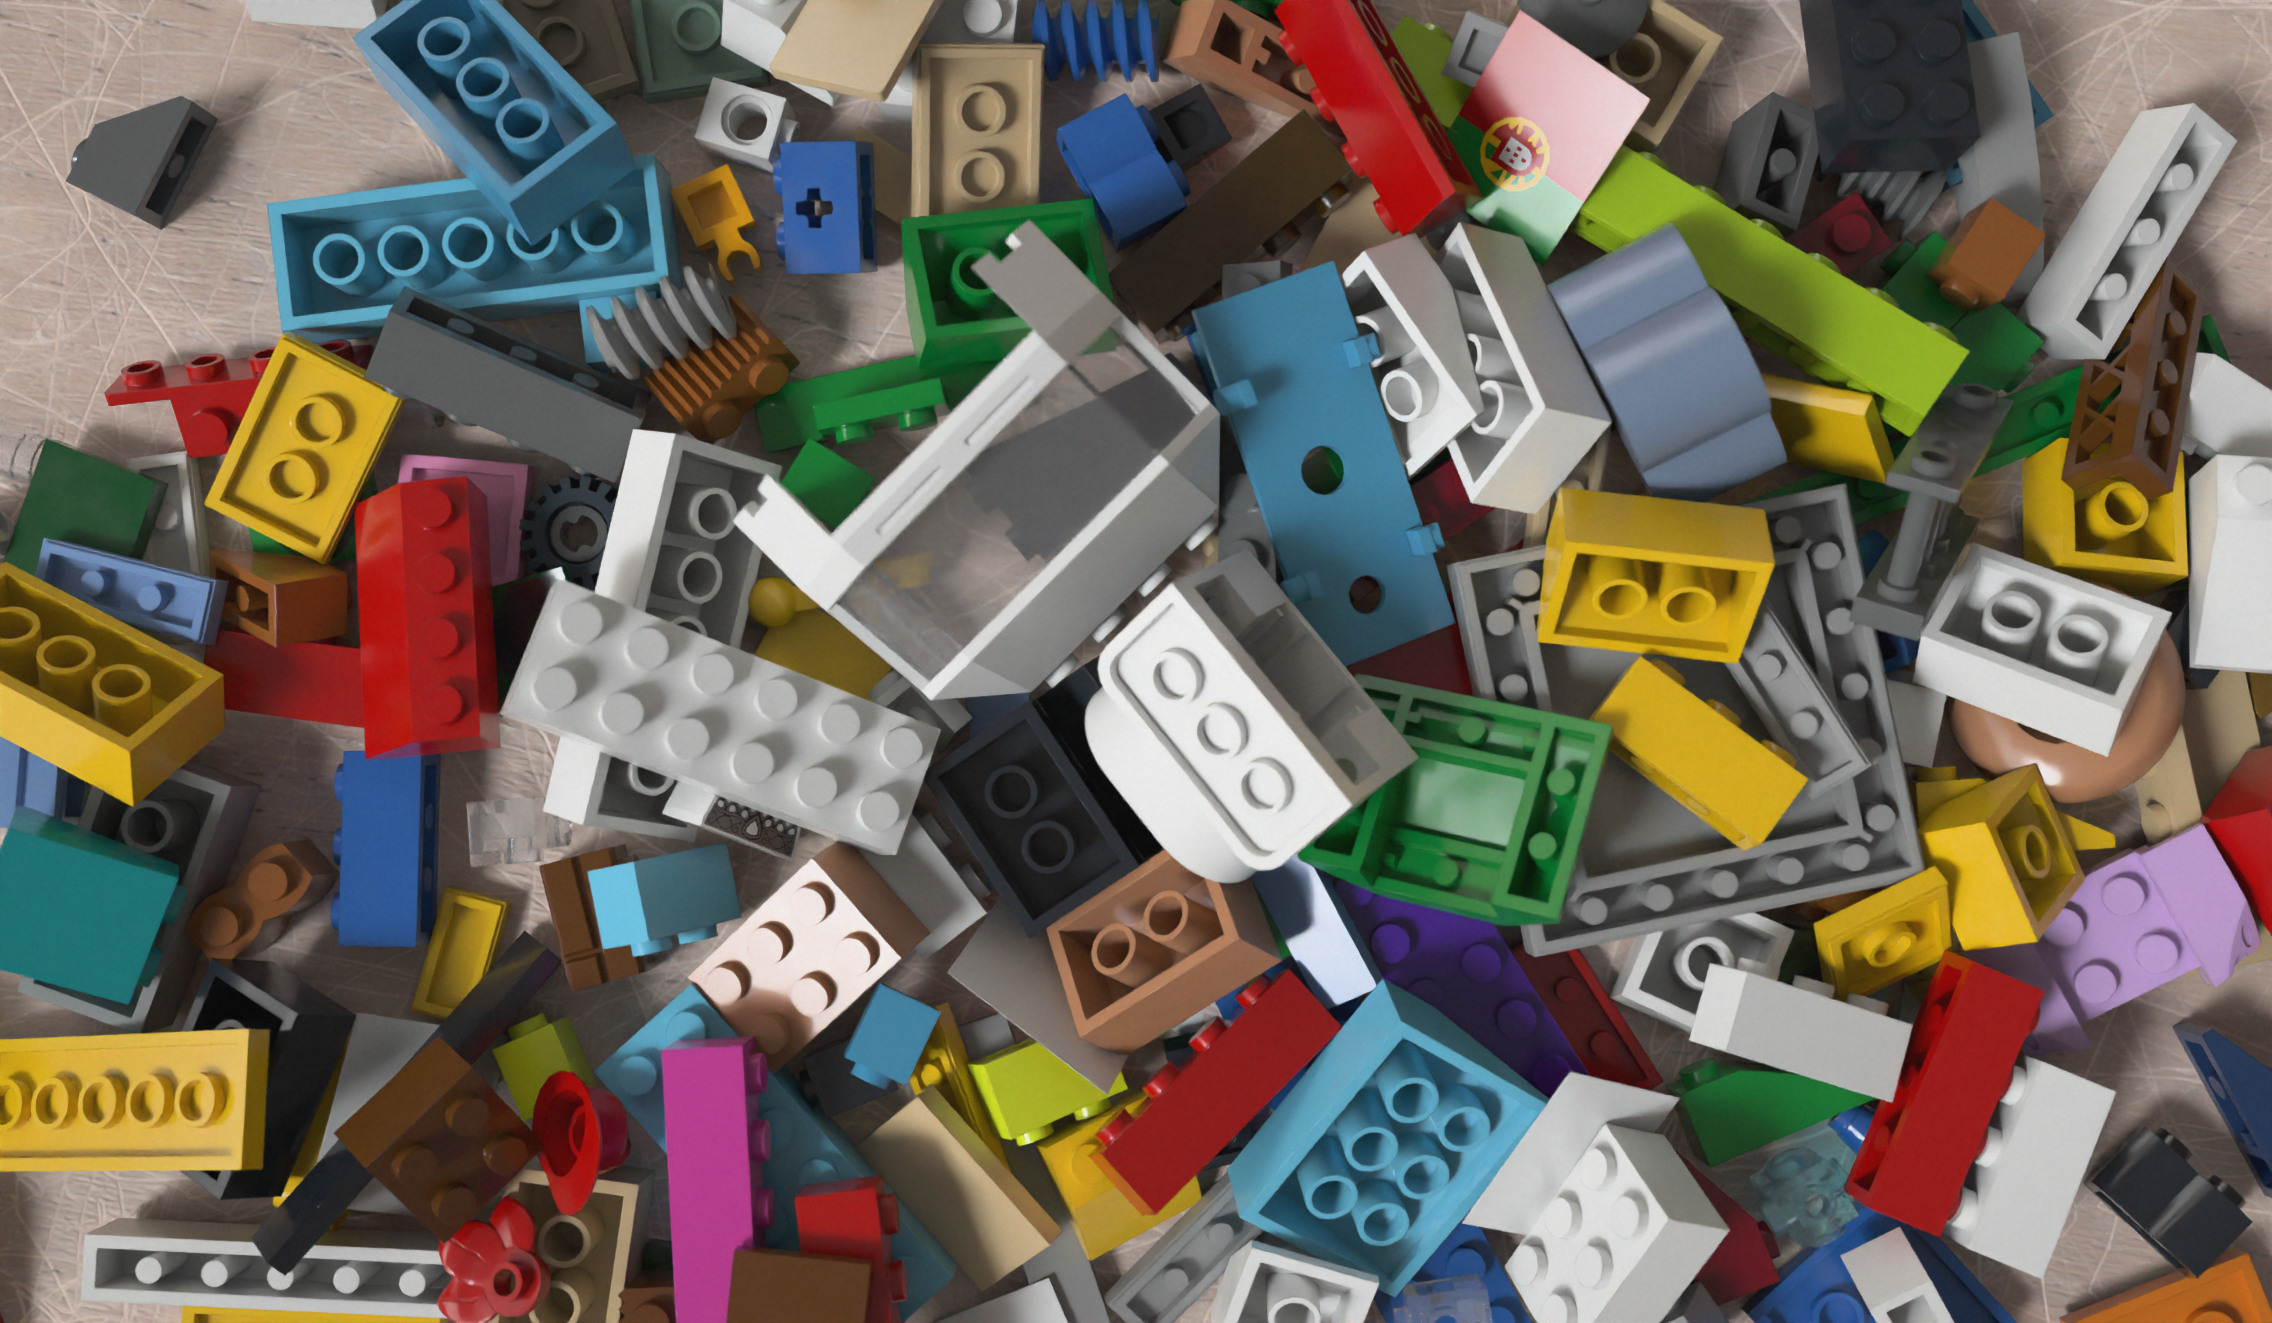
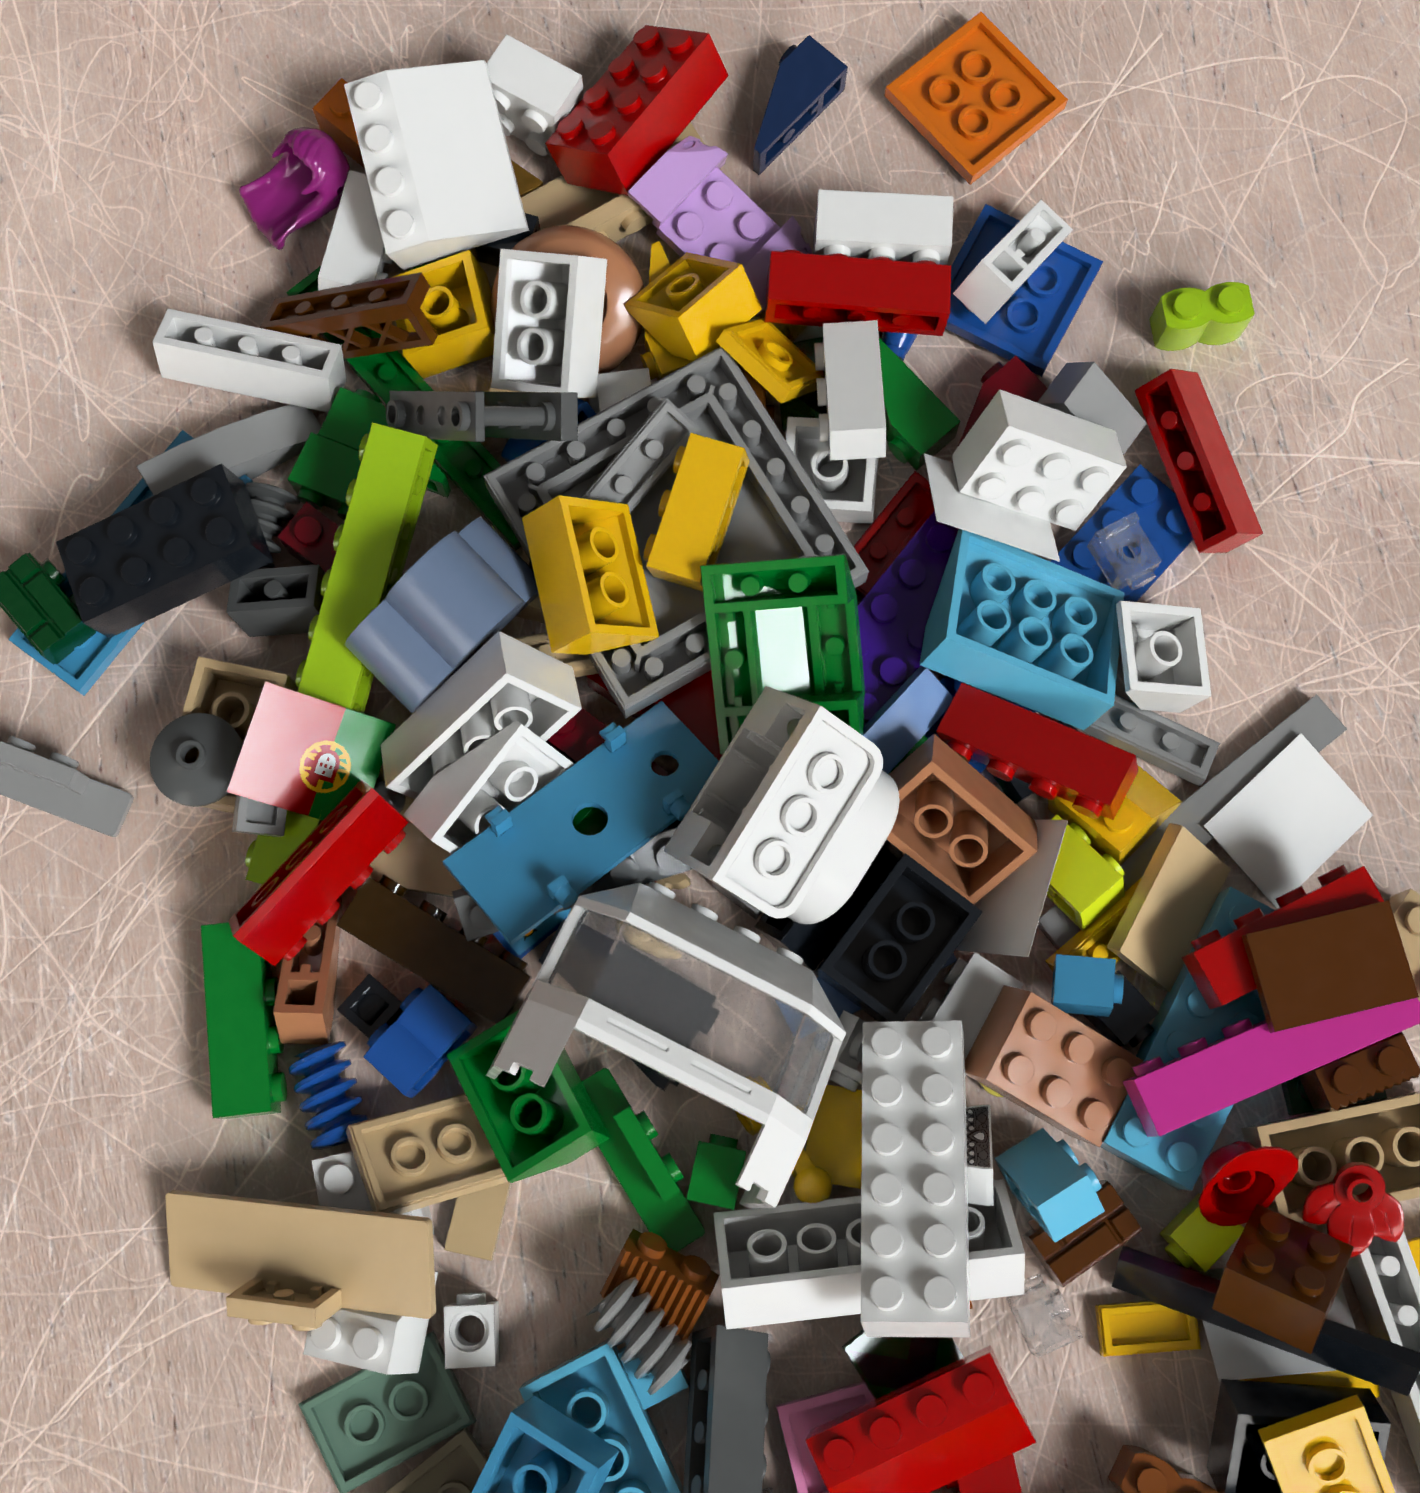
camera: 110 degrees left, 10 degrees down
blue brick [331,751,441,947] -> none
black bush [519,475,618,592] -> none
light orange plate [670,164,764,286] -> none
blue brick [773,141,878,274] -> none
clear light blue brick [1748,1145,1859,1249] -> none
yellow tile [1760,373,1895,484] -> none
dark orange brick [1925,197,2047,312] -> none
black brick [2083,1127,2252,1279] -> none

